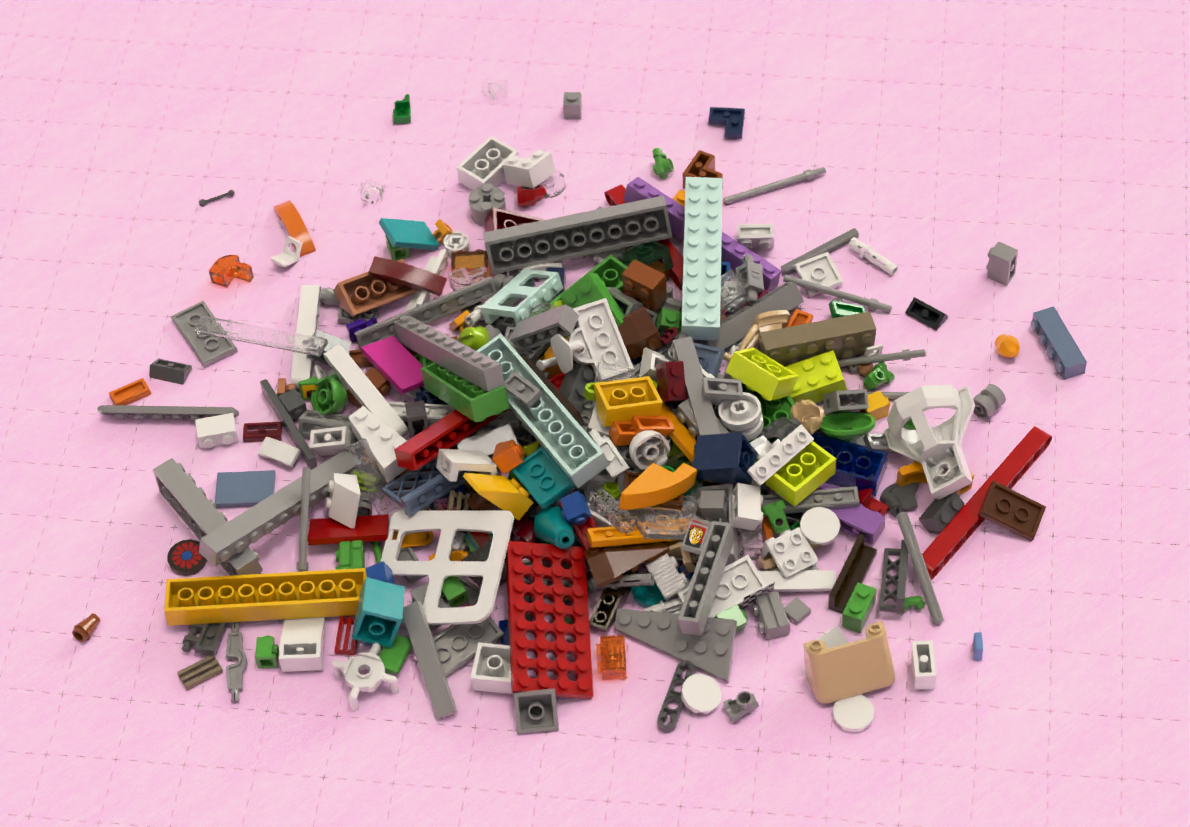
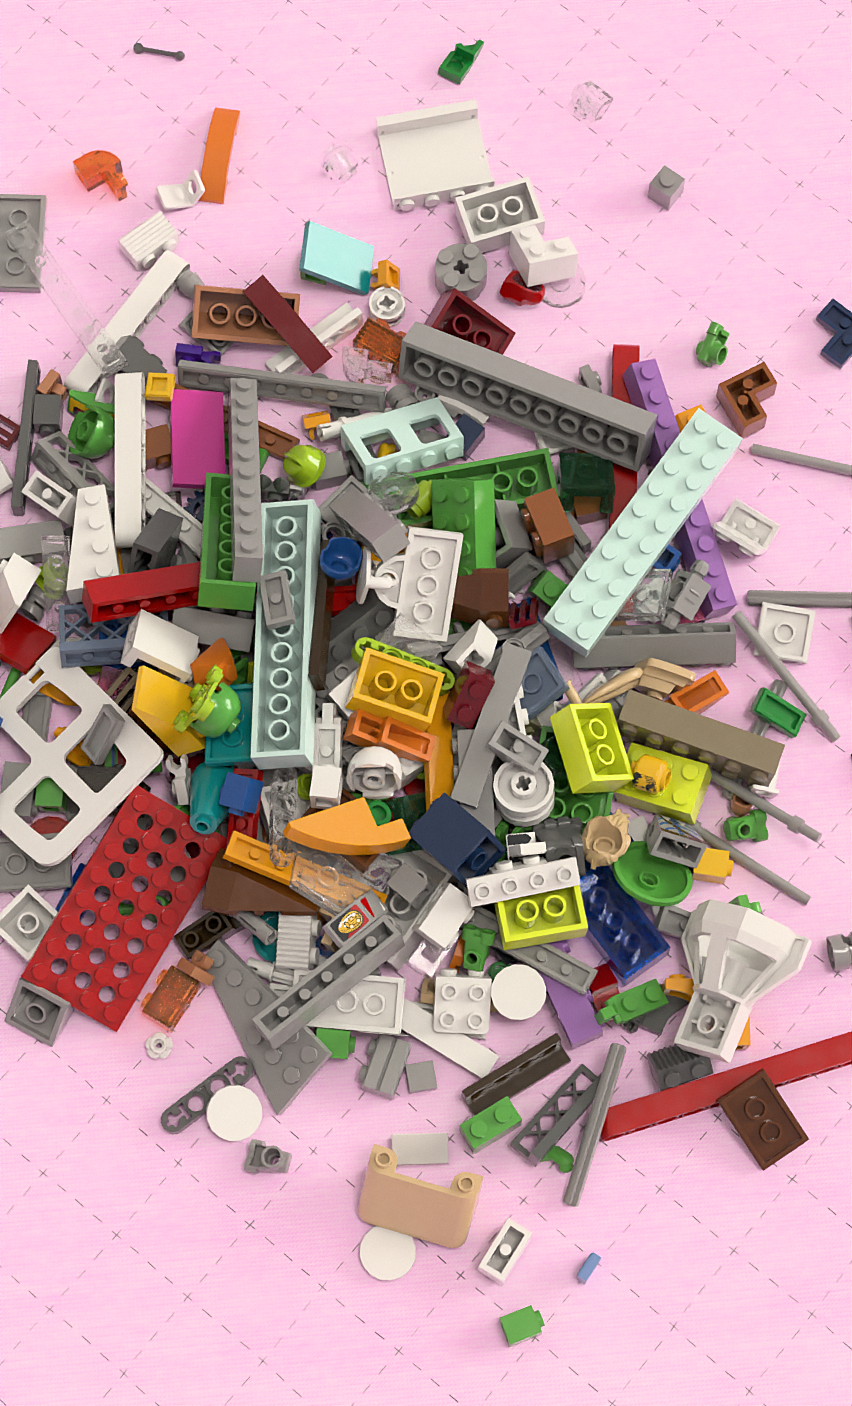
camera: 30 degrees right, 20 degrees up
none -> light grey tile [81,704,125,765]
none -> white brick [118,211,180,271]
none -> yellow tile [144,372,176,401]
none -> white plate [145,1032,173,1059]
none -> white plate [166,754,192,805]
none -> lime plant [173,664,224,734]
none -> nougat tile [176,950,215,986]
none -> bright green cylinder [189,682,241,738]
none -> white brick [309,764,343,809]
none -> blue hair [319,537,362,580]
none -> white panel [376,99,495,211]
none -> bright green brick [499,1305,545,1347]
none -> white tile [508,842,546,857]
none -> bright green hinge [594,978,669,1025]
none -> yellow head [630,754,672,794]

